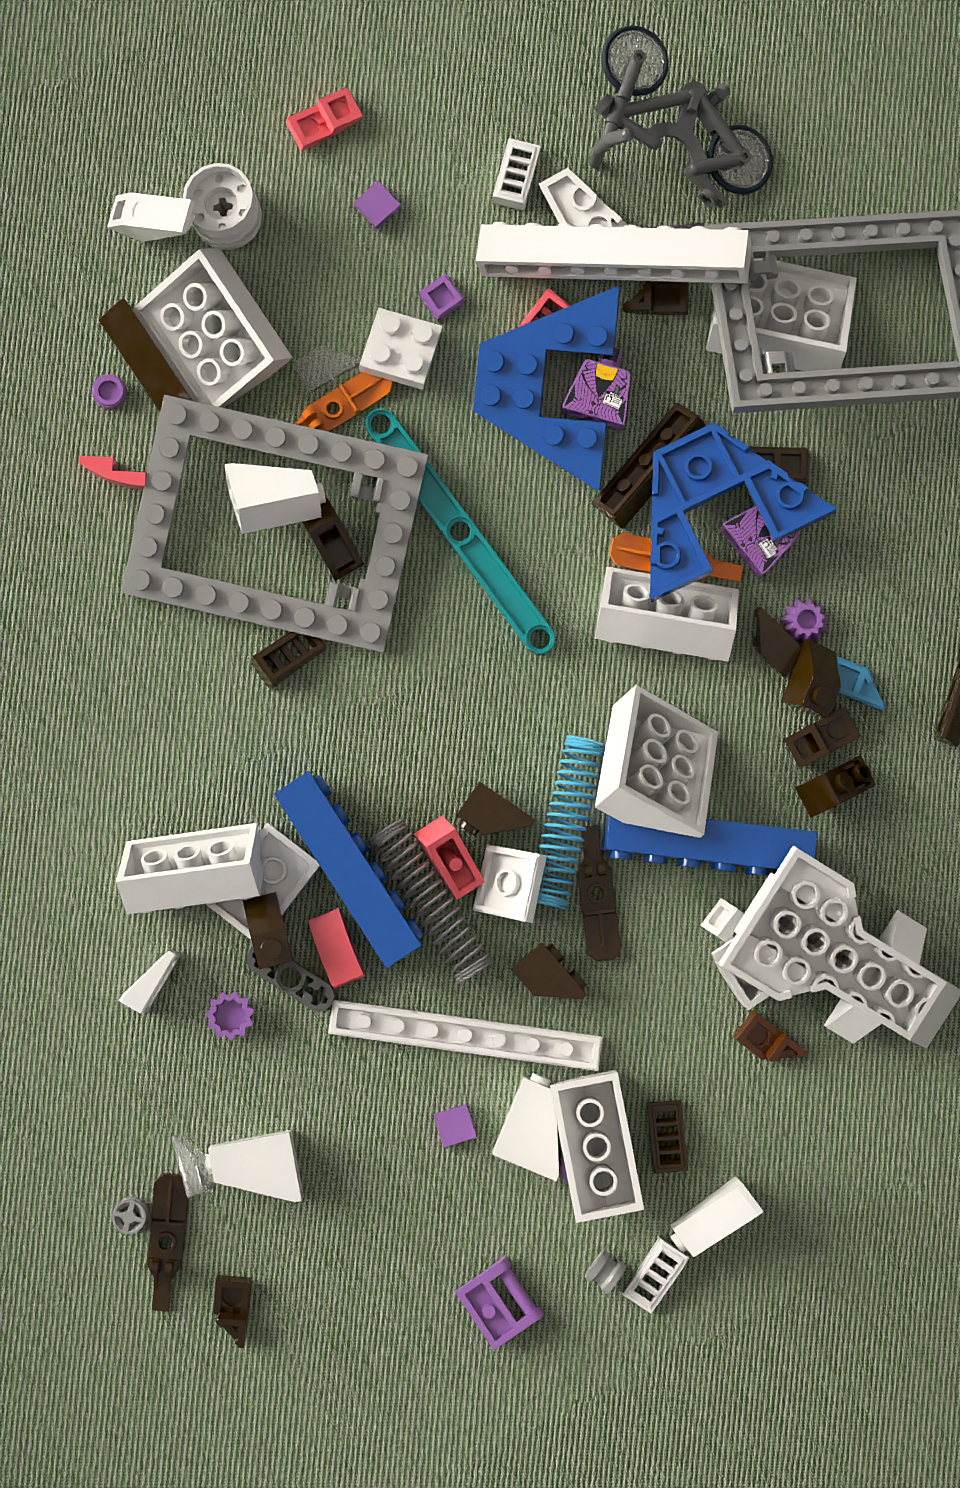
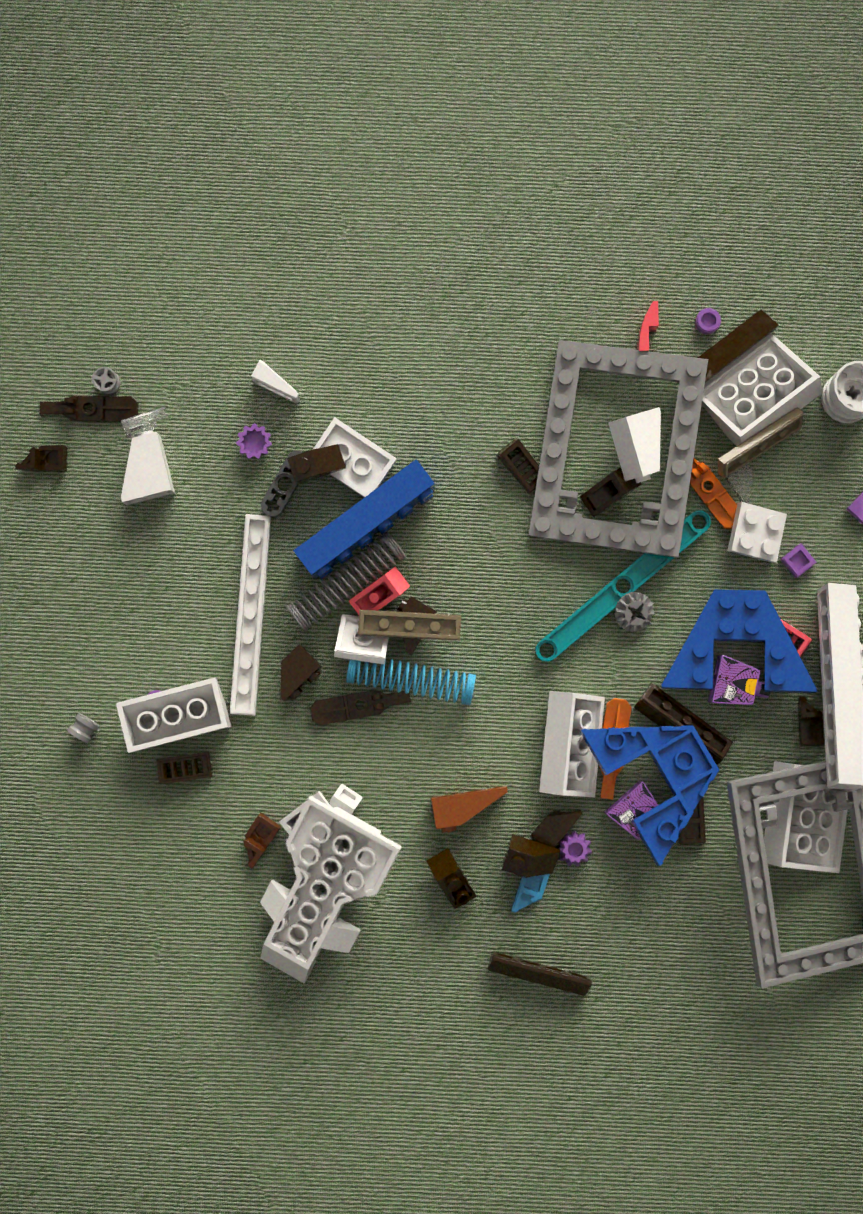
camera: 85 degrees right, 0 degrees up
white slope [107,193,195,242] -> none
white slope [116,823,263,914] -> none
coral slope [308,908,365,989] -> none
medium lavender tile [434,1104,476,1147] -> none
medium lavender plate [455,1256,545,1350] -> none
white slope [492,1073,559,1181] -> none
white slope [595,685,718,838] -> none
blue brick [603,814,817,876] -> none
white slope [622,1236,689,1313] -> none
white slope [670,1176,764,1257] -> none
dark brown slope [784,706,861,769] -> none
none -> dark tan tile [358,610,461,641]
none -> dark orange slope [431,786,508,833]
none -> light grey gear [615,592,655,632]
none -> dark tan tile [718,407,803,478]

